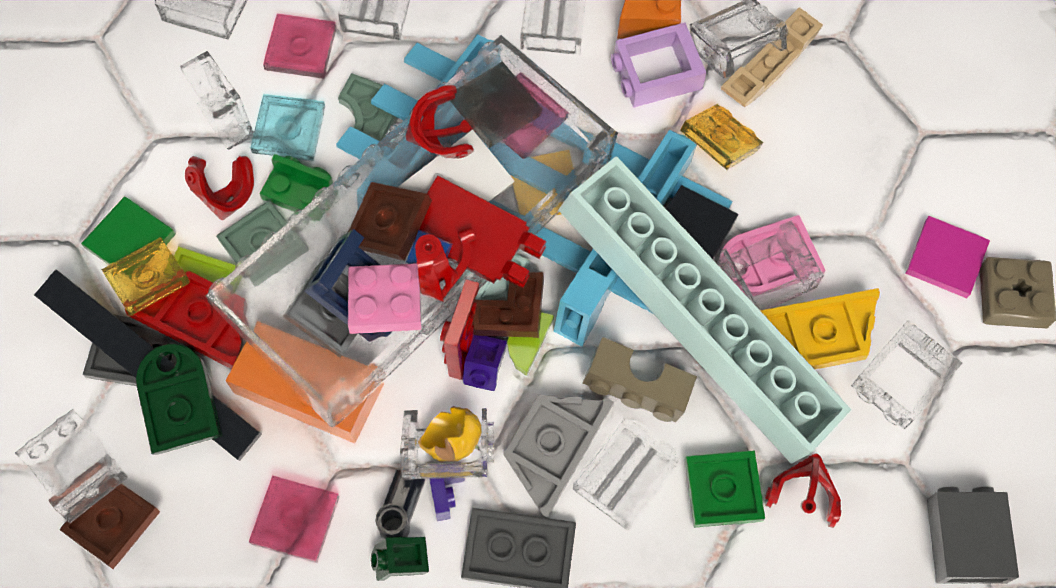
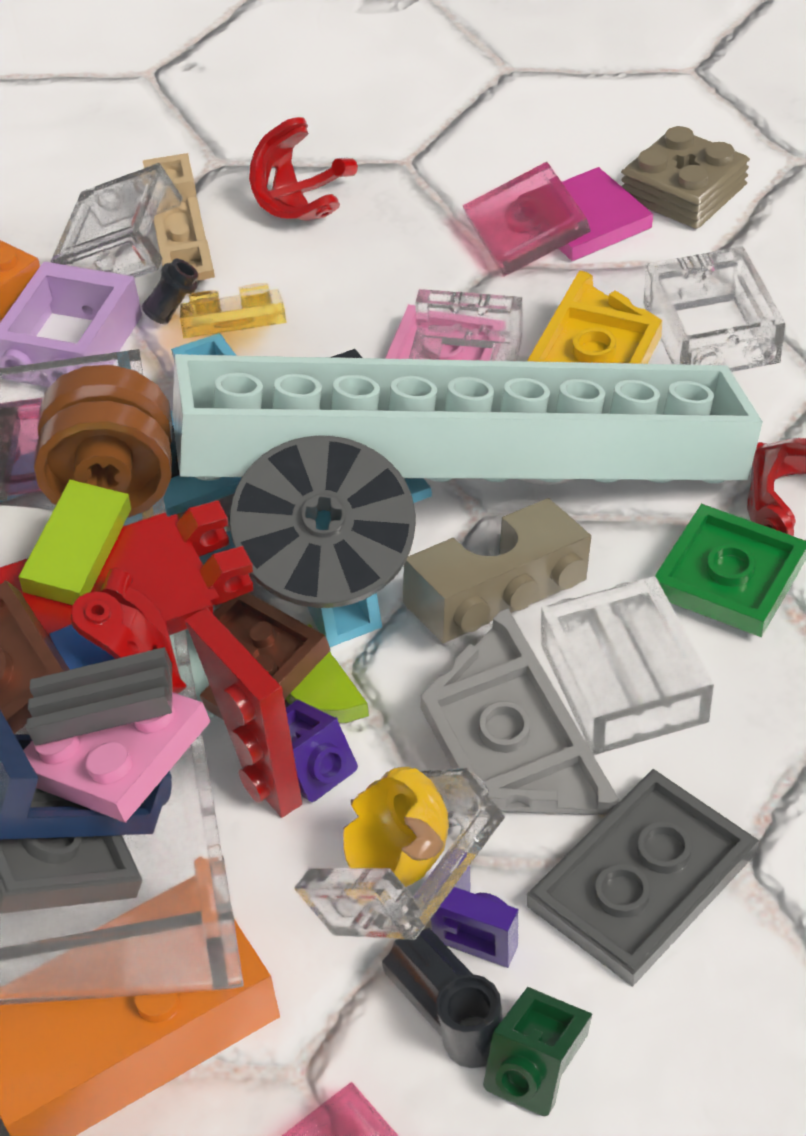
camera: 50 degrees left, 20 degrees down
none -> lime tile [19,480,131,605]
none -> dark grey tile [26,647,172,746]
none -> dark orange wheel [34,365,172,518]
none -> black pin [142,259,199,324]
none -> dark grey piece [230,436,416,608]
none -> red helmet [249,117,358,221]
none -> clear pink tile [462,161,591,276]

